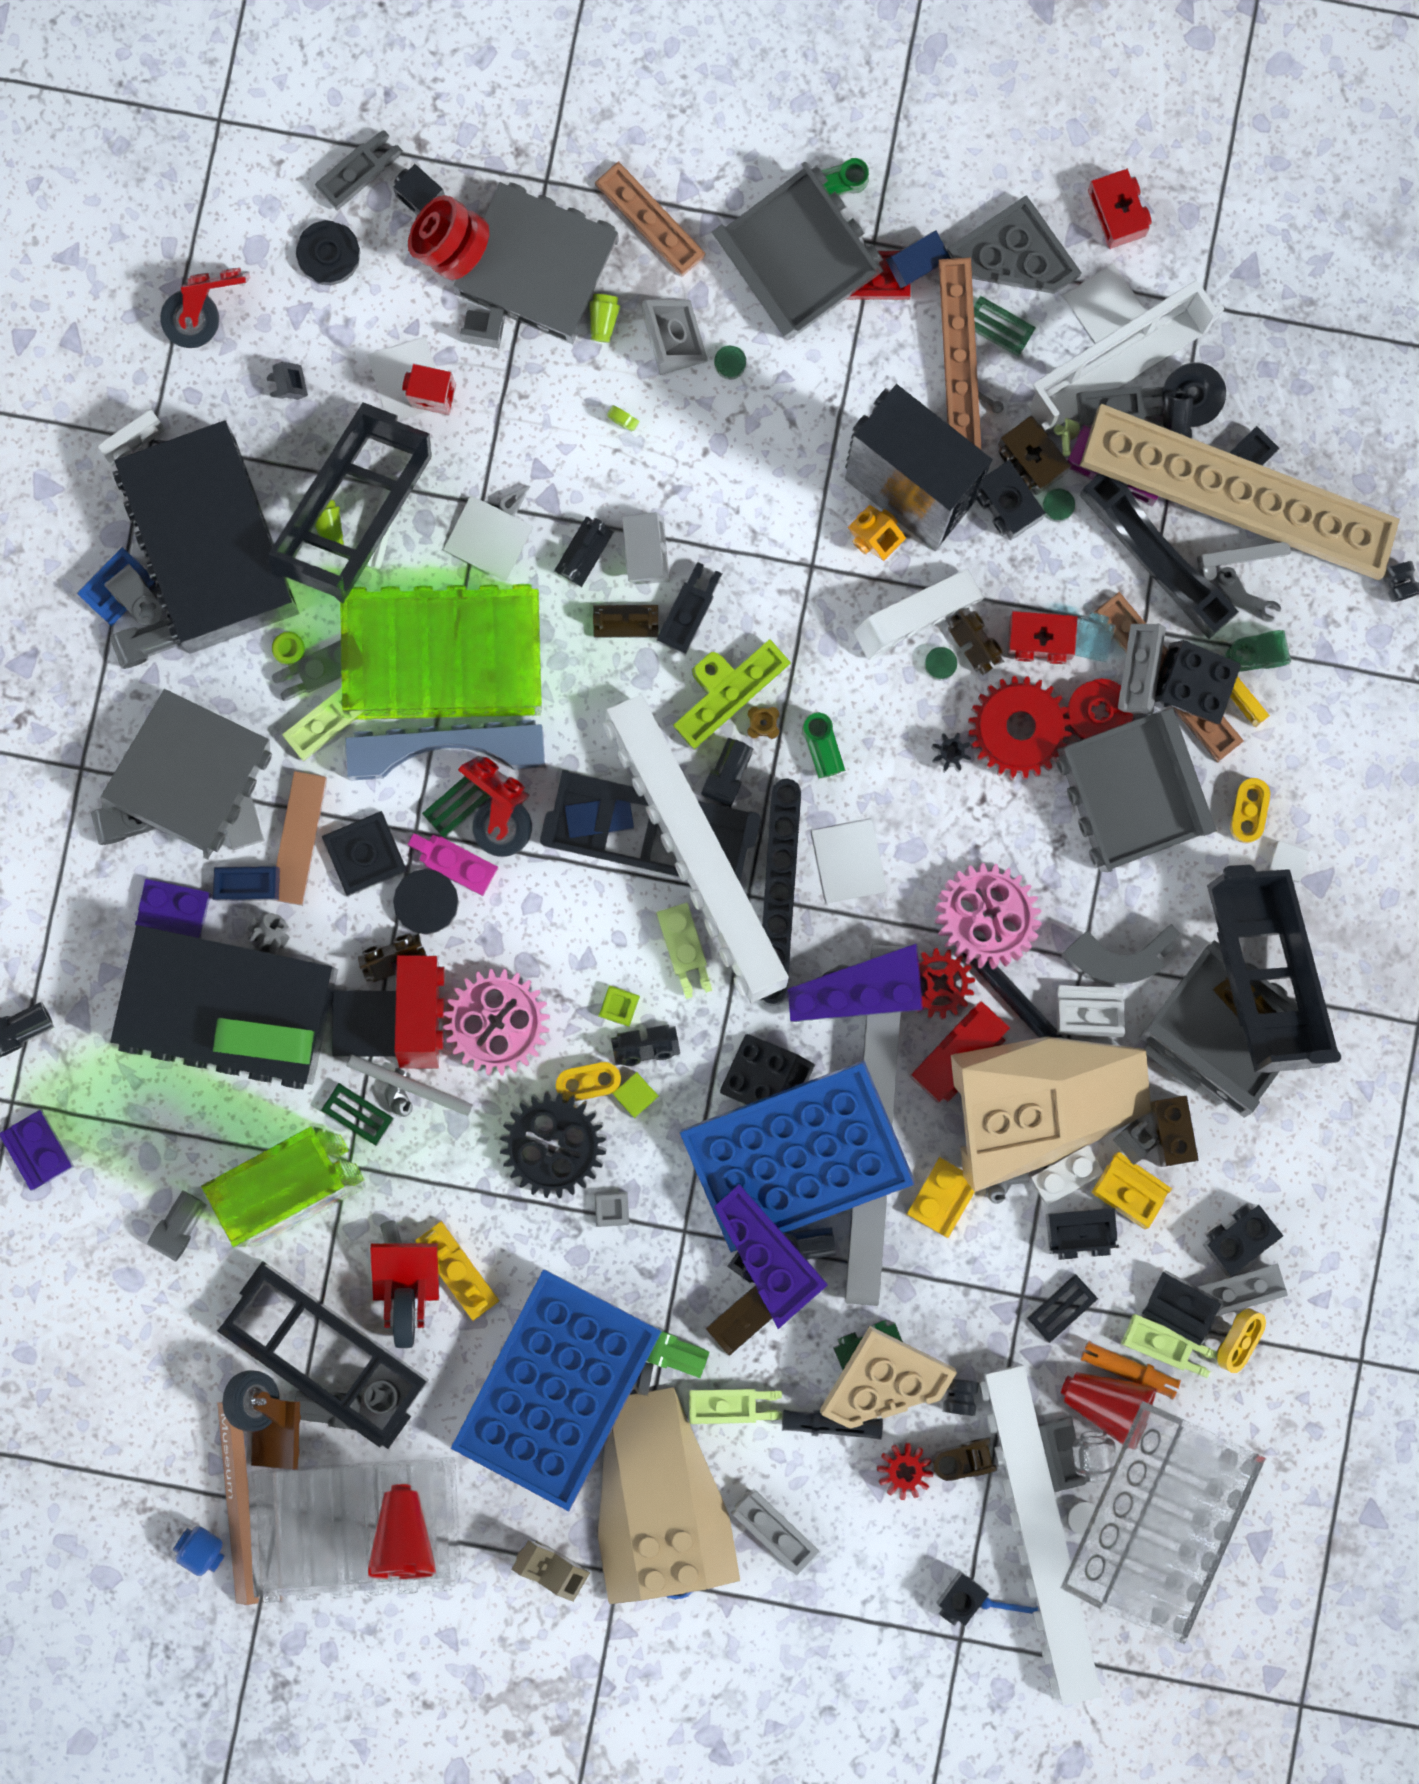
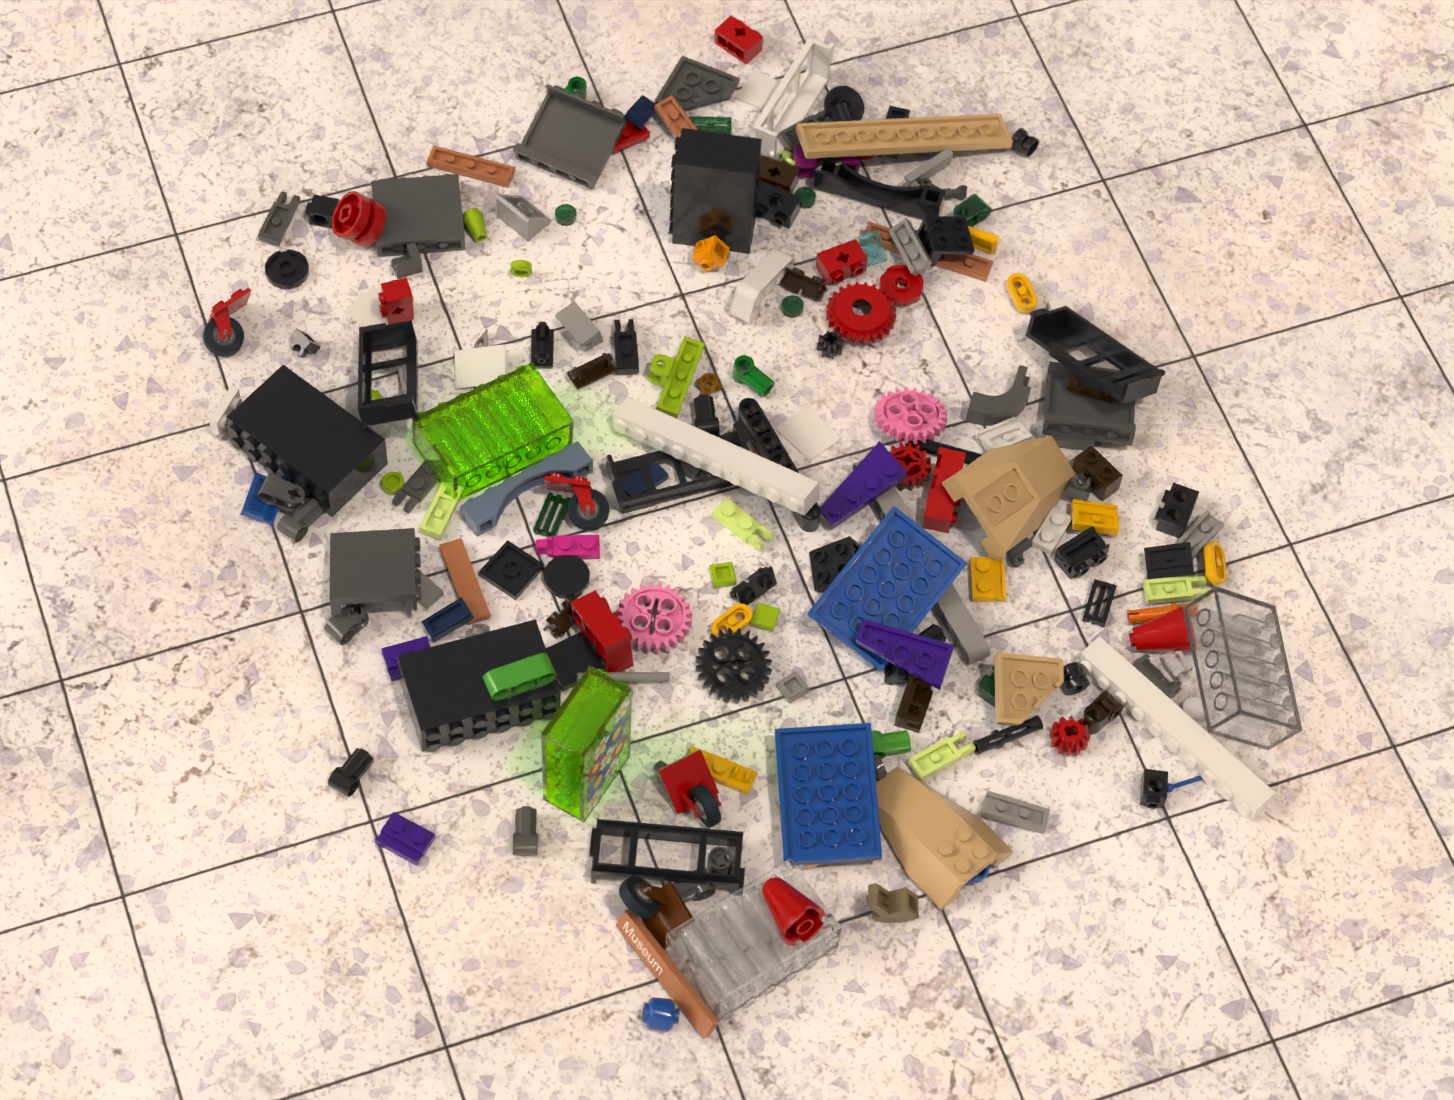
camera: 30 degrees left, 25 degrees down
dark grey panel [1056,708,1217,872] -> none

